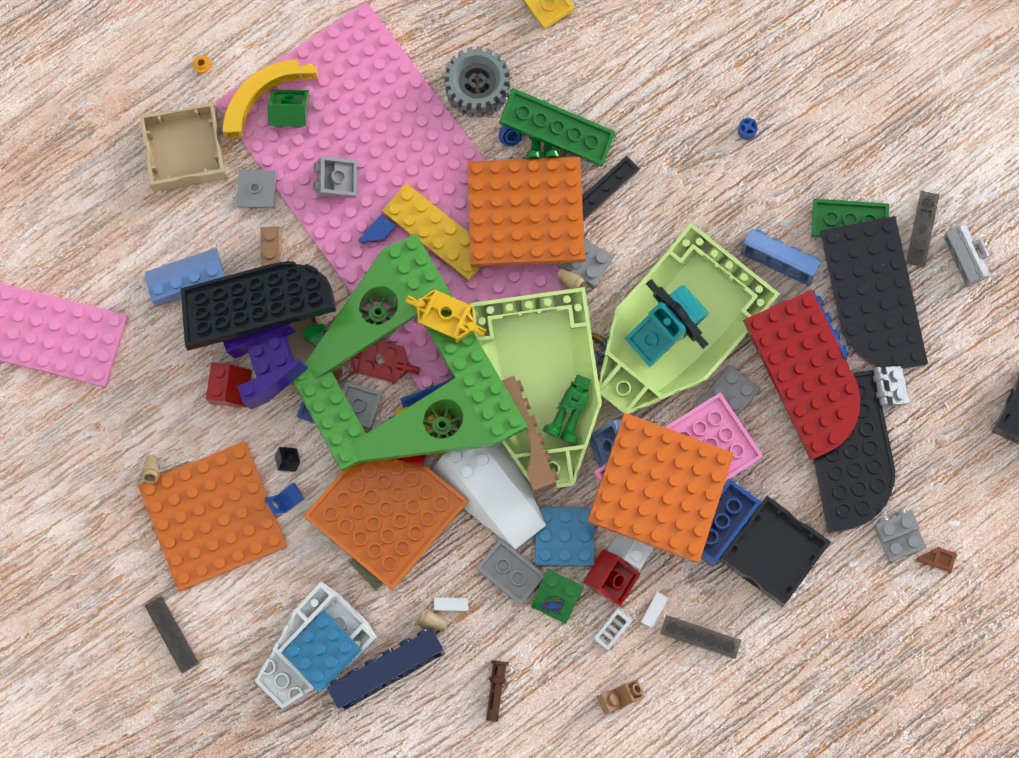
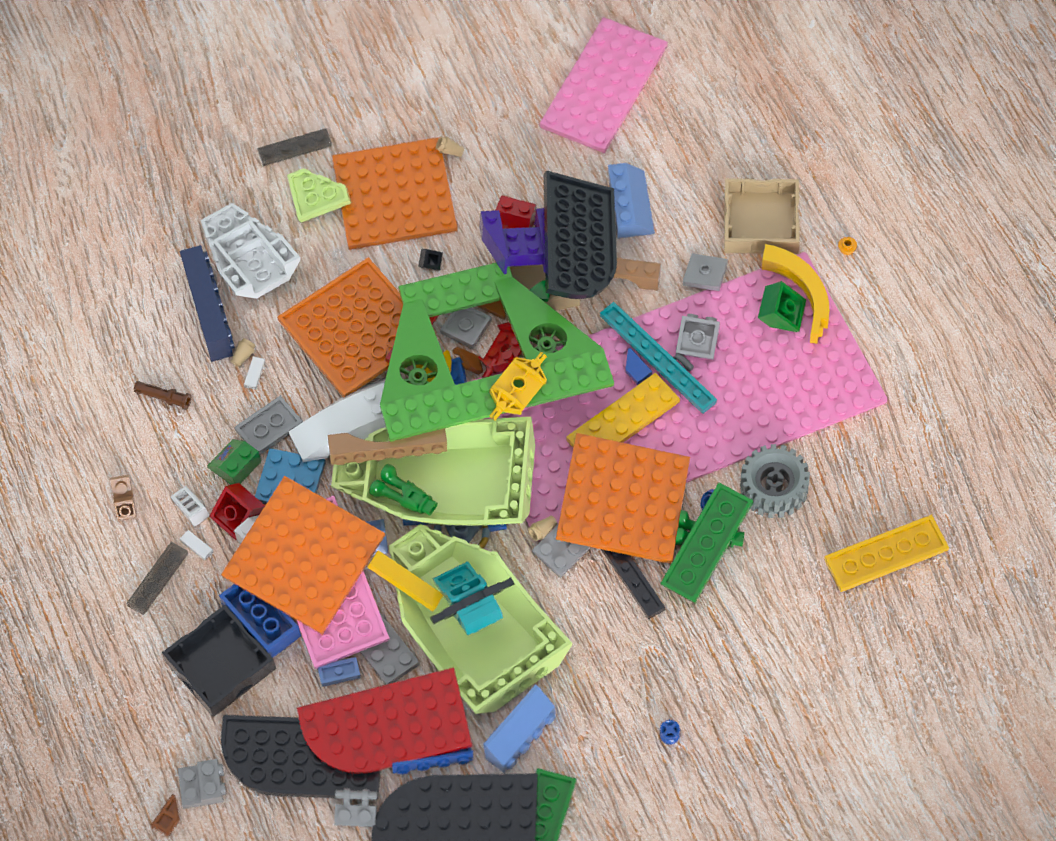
camera: 100 degrees right, 15 degrees down
blue bracket [265,483,304,515] -> none
dark azure plate [282,610,362,693] -> none
none -> yellowish green plate [287,168,351,223]
none -> medium blue plate [318,657,361,687]
none -> yellow tile [367,550,443,612]
none -> dark orange tile [452,347,483,375]
none -> teal plate [600,302,717,414]
none -> dark grey piece [673,353,694,371]

